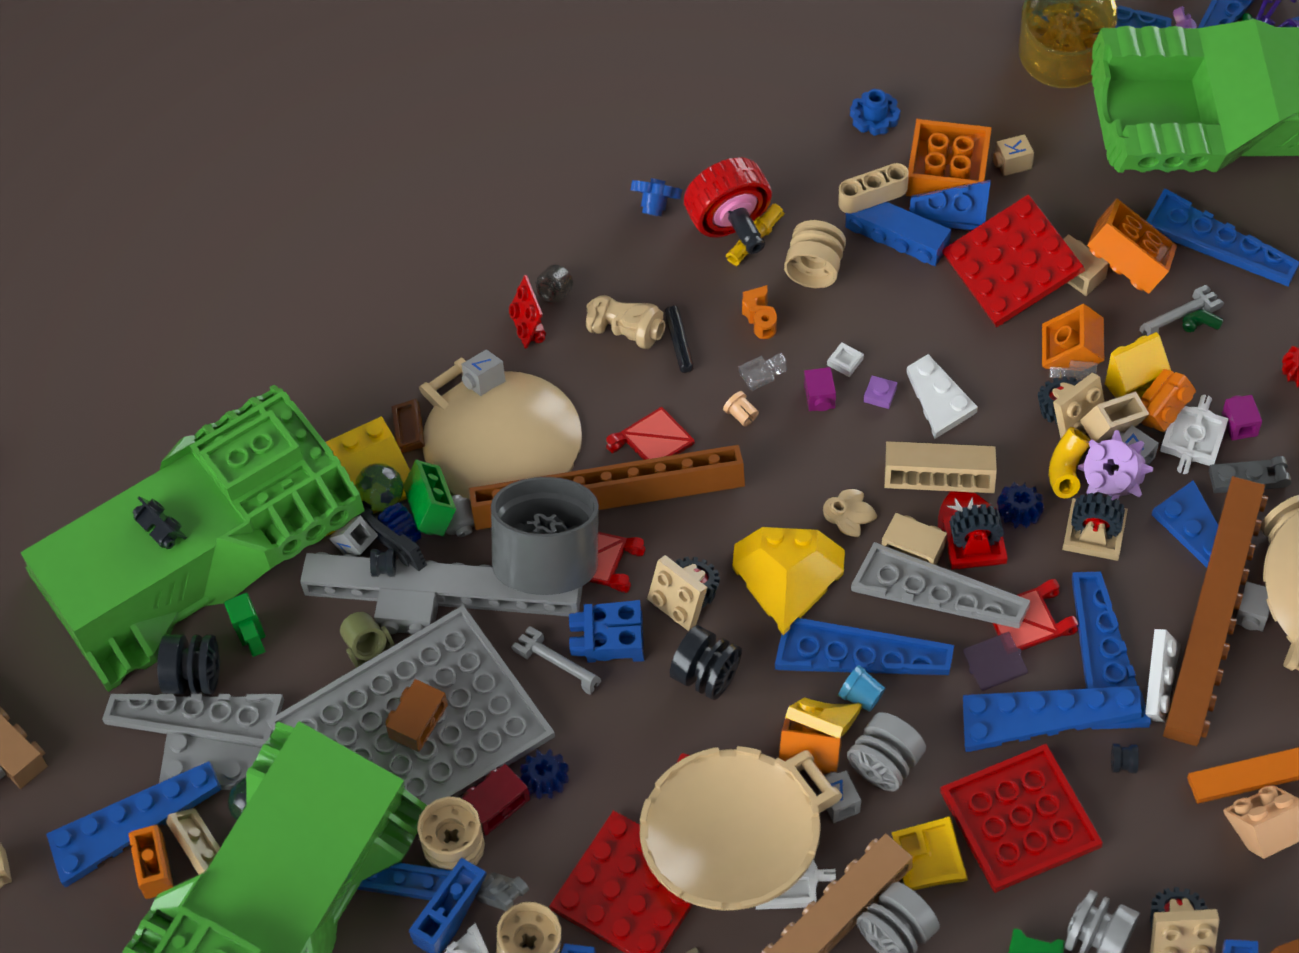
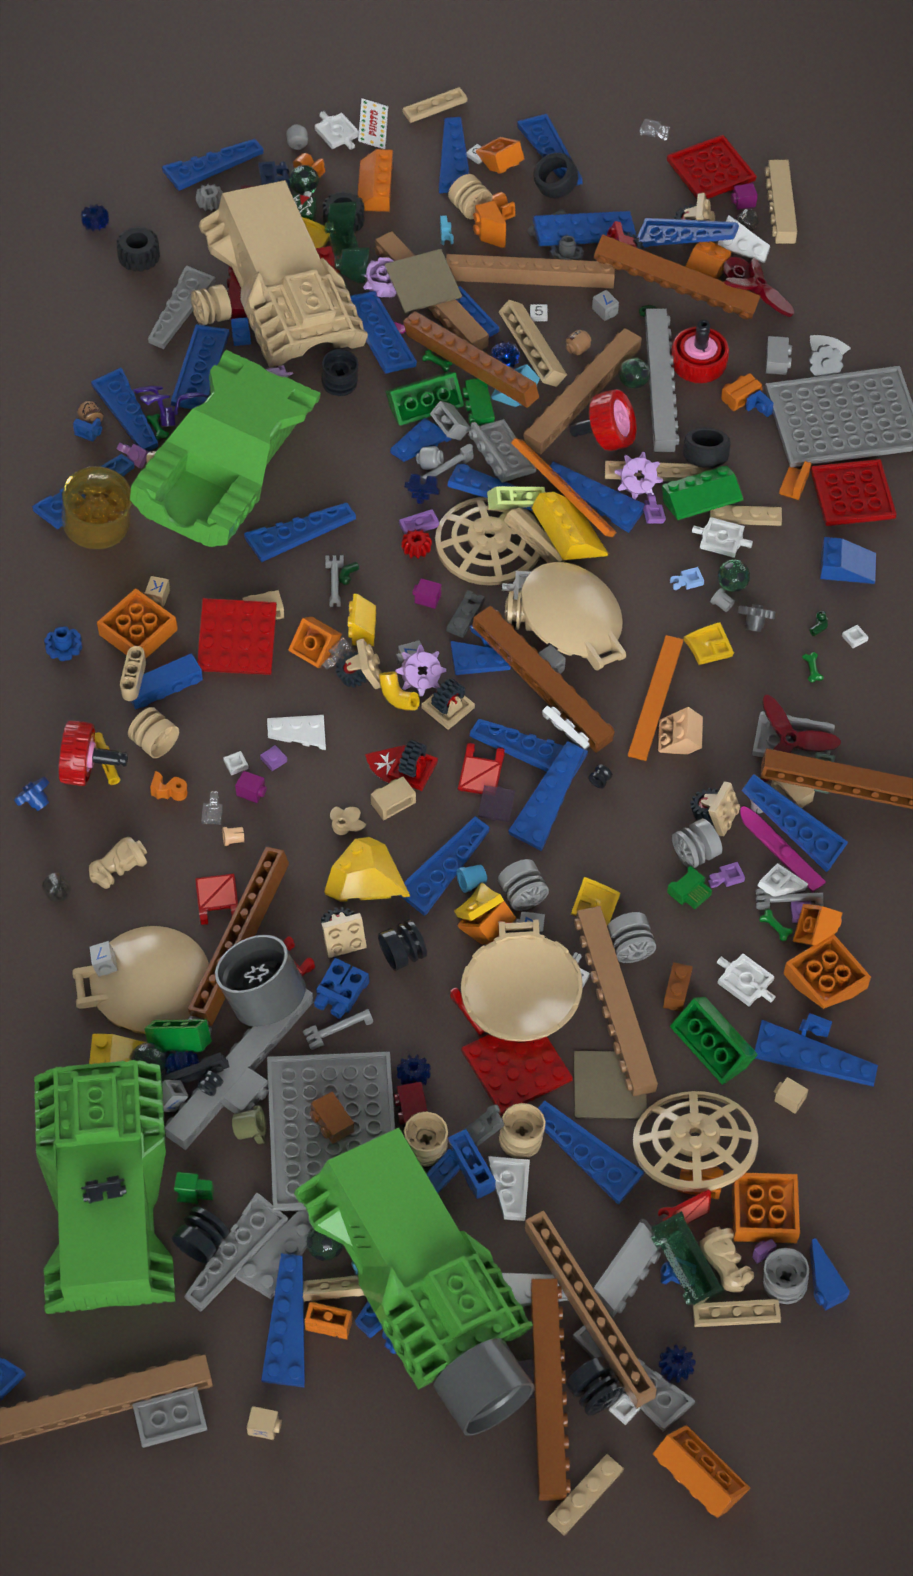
camera: 65 degrees left, 0 degrees up
reddish brown tile [391,399,425,454] -> none
red hinge [509,275,546,349] -> none
black axle [665,305,694,373] -> none
light grey wing [851,542,1030,629] -> none
tan brick [884,441,997,493] -> none
blue wing [909,180,991,230] -> none
red plate [940,744,1103,893] -> none
clear blue gear [996,481,1044,529] -> none
tan brick [1080,392,1149,442] -> none
orange slope [1087,198,1177,294] -> none
orange brick [1141,369,1196,432] -> none
white plate [1160,395,1229,474] -> none

